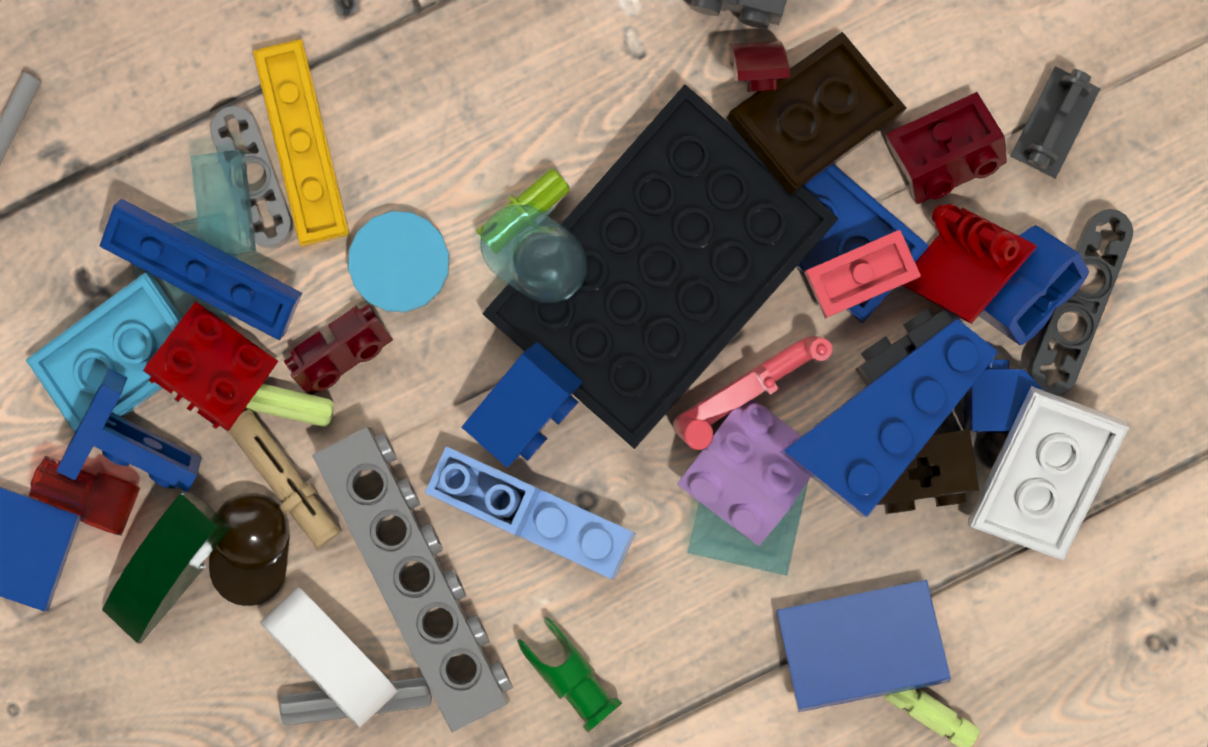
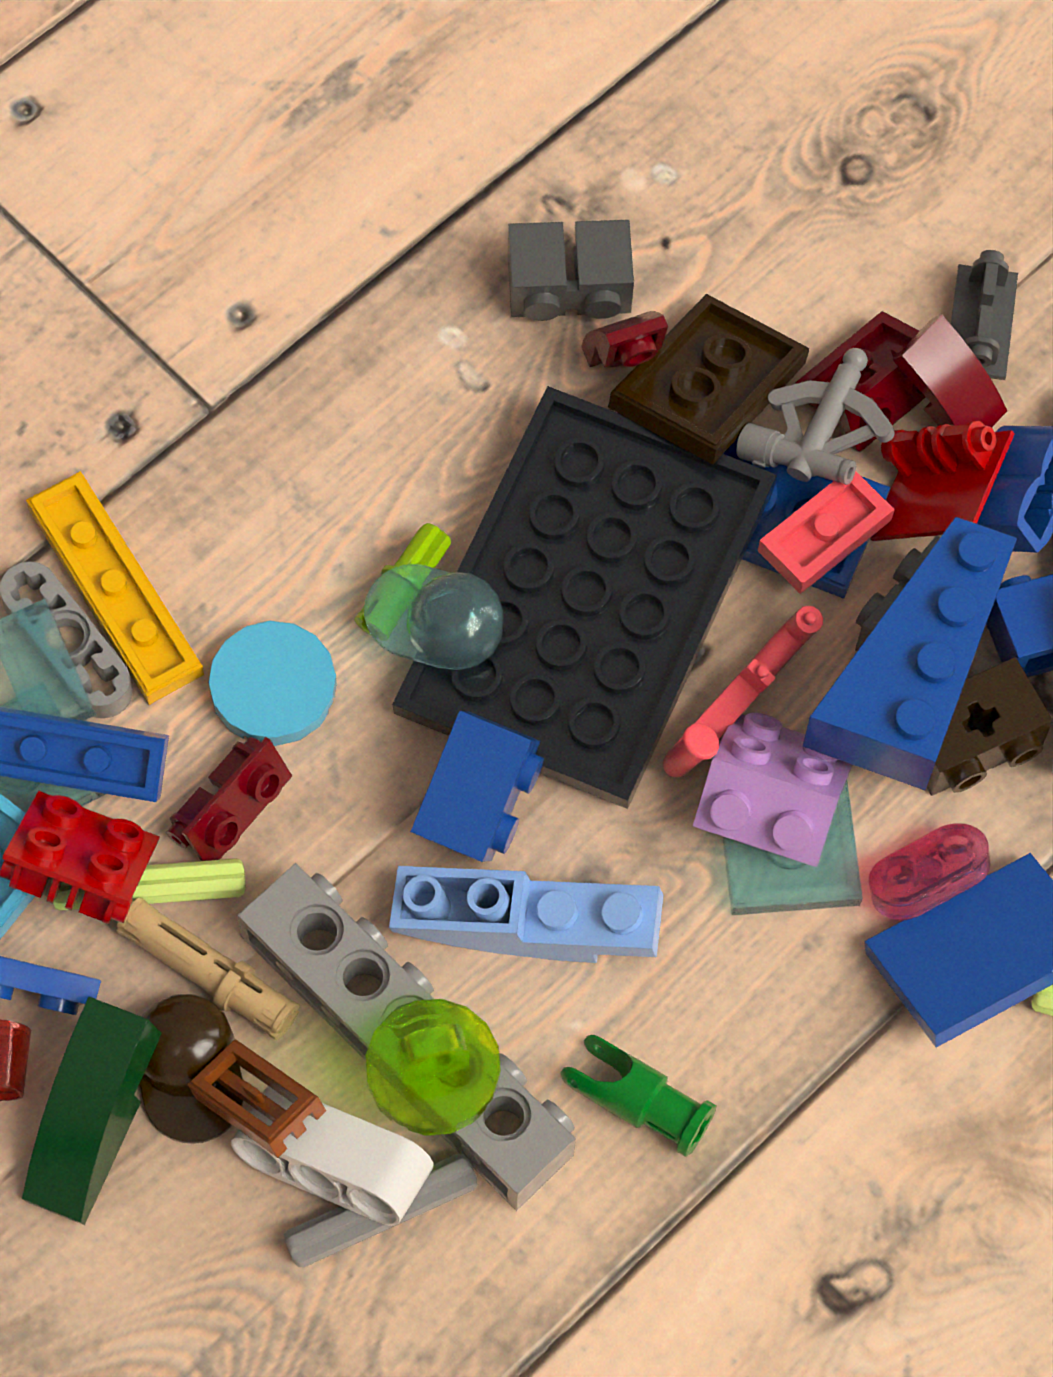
camera: 20 degrees left, 20 degrees down
none -> dark orange tile [187,1039,326,1158]
none -> clear neon green tile [365,999,501,1136]
none -> light grey piece [736,348,895,485]
none -> clear pink plate [869,823,991,920]
none -> dark red slope [893,314,1008,427]

